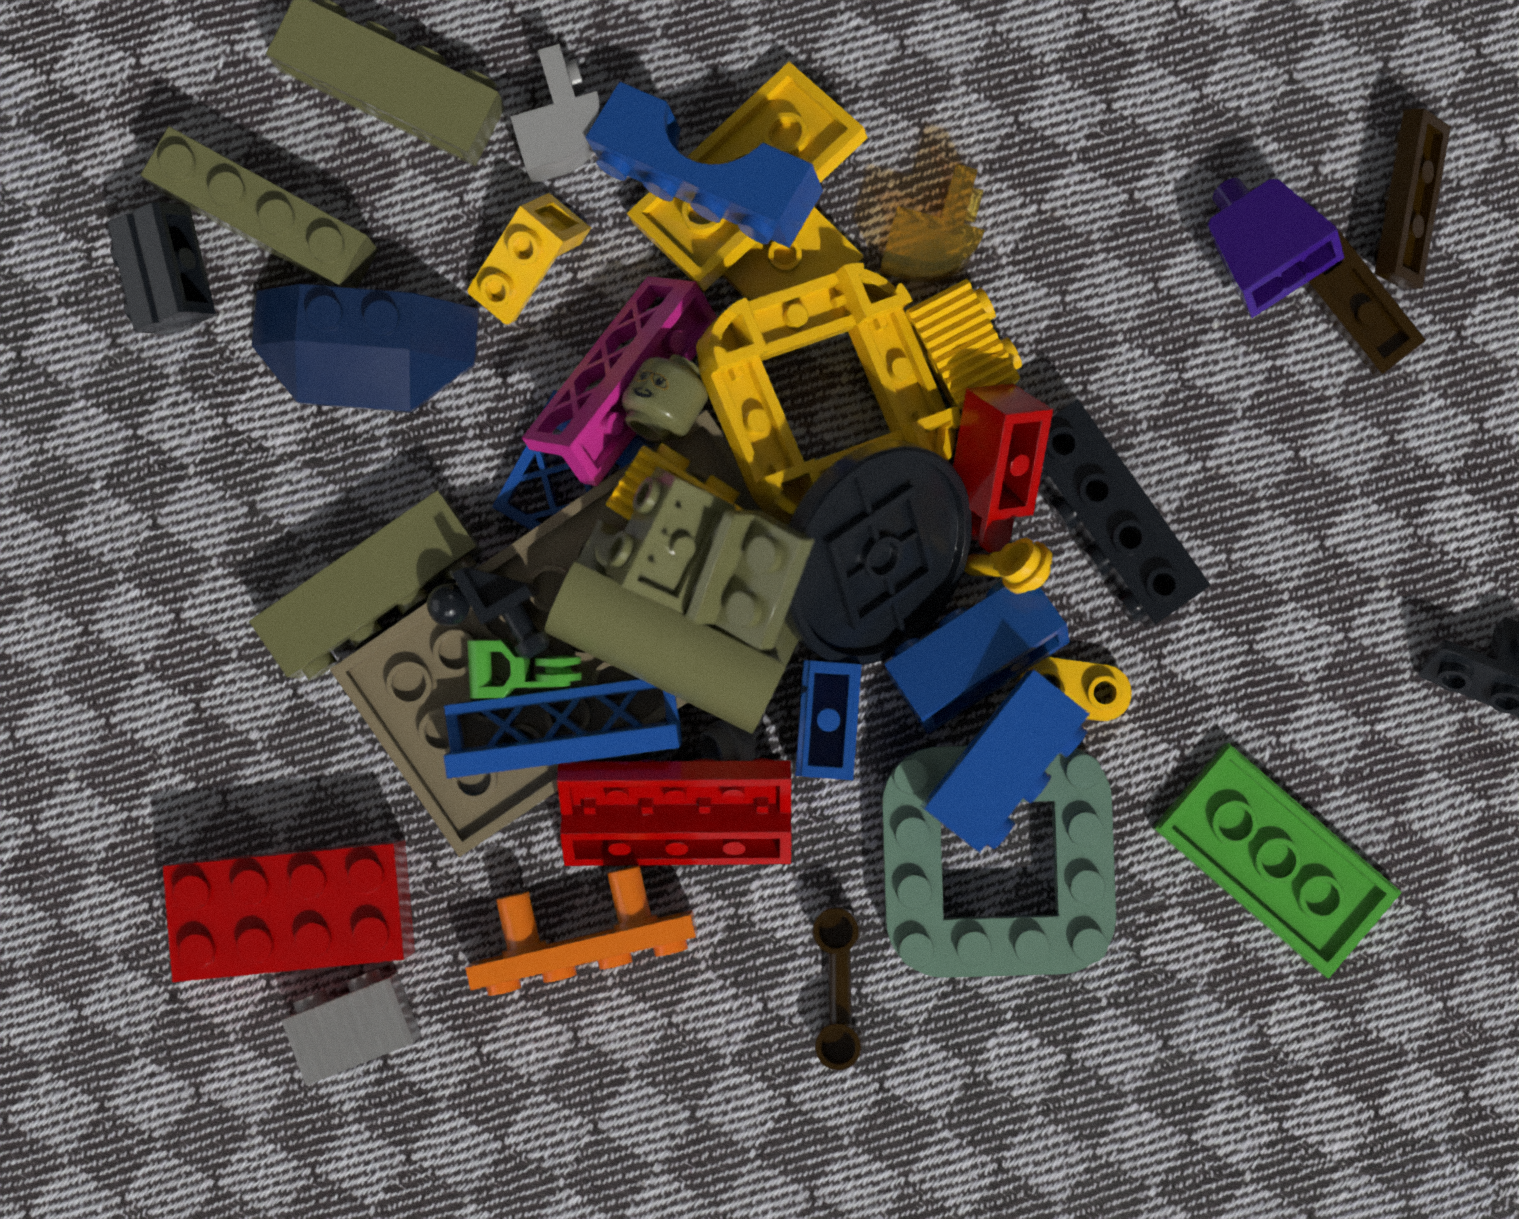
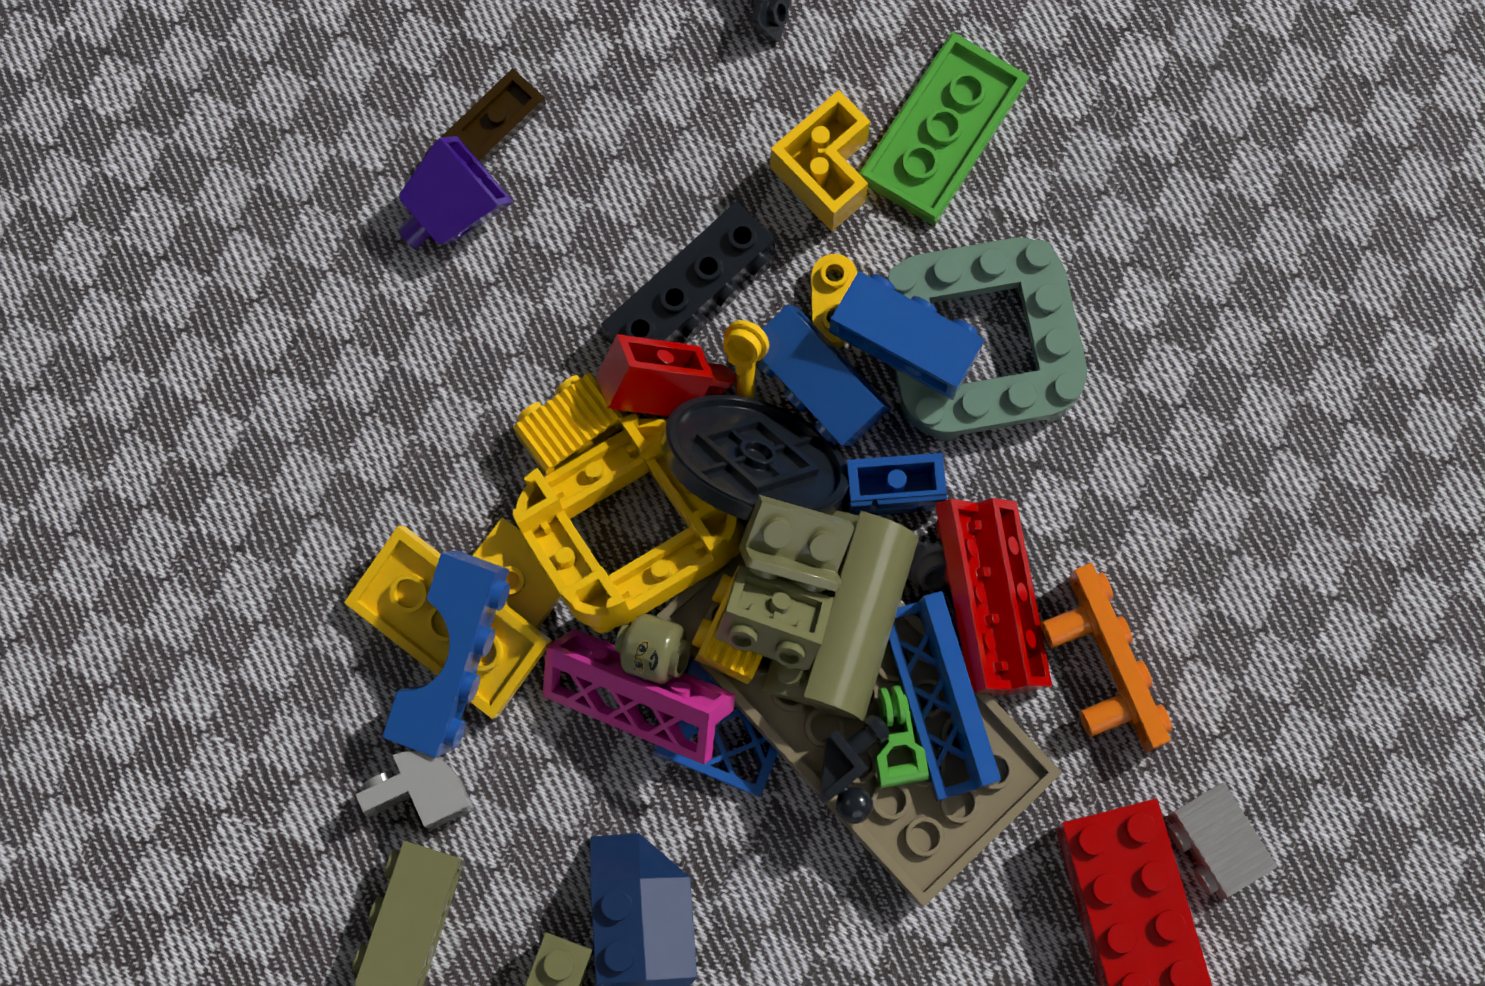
camera: 100 degrees left, 10 degrees down
olive brick [249,490,484,681] -> none
yellow bracket [468,193,591,325] -> none
dark brown bar [813,907,864,1070] -> none
clear yellow brick [879,164,985,283] -> none
dark brown plate [1374,108,1451,289] -> none
none -> yellow brick [770,90,870,232]

